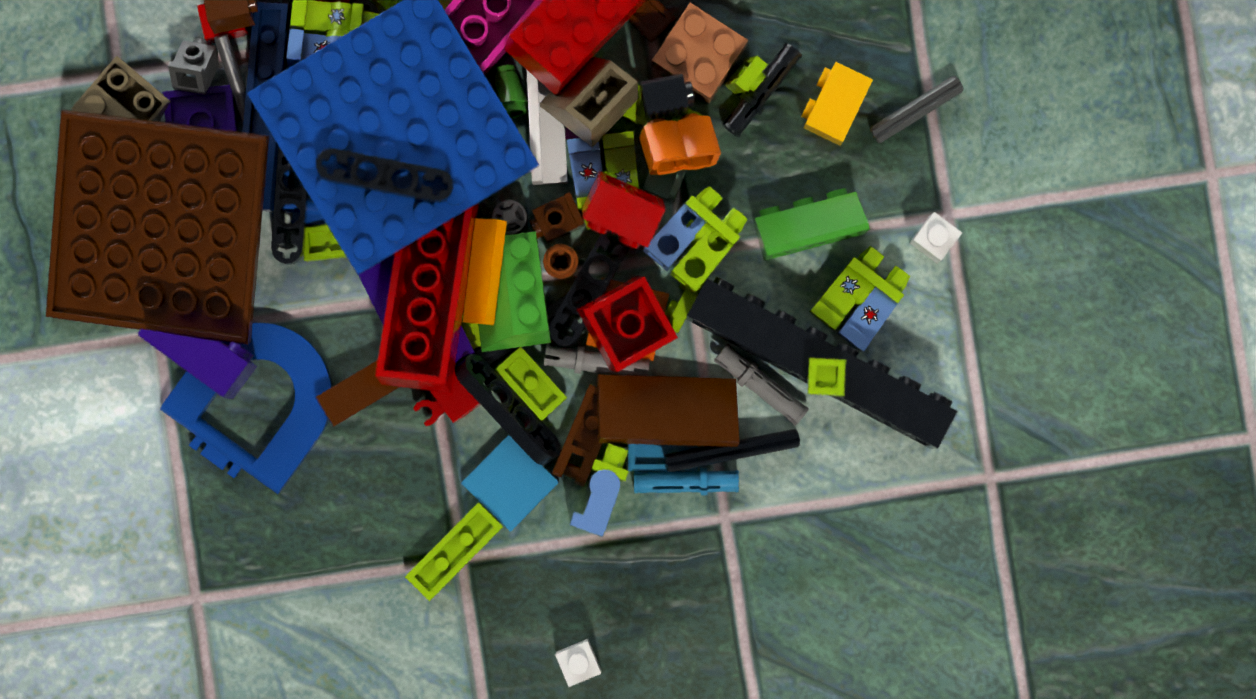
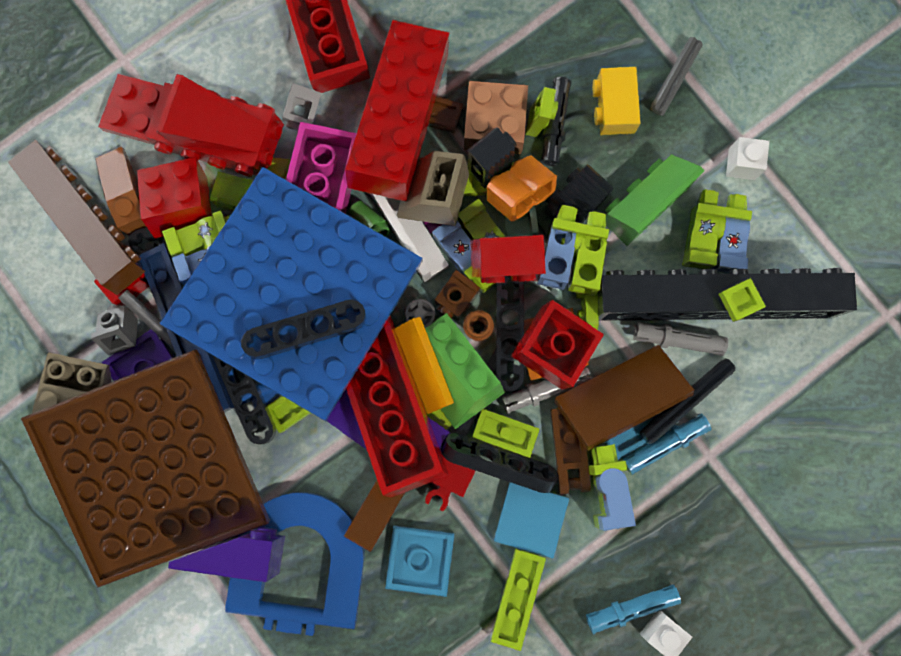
camera: 25 degrees left, 5 degrees down
none -> dark azure tile [385,525,455,597]
none -> black brick [545,164,614,223]
none -> dark azure pin [586,584,681,634]

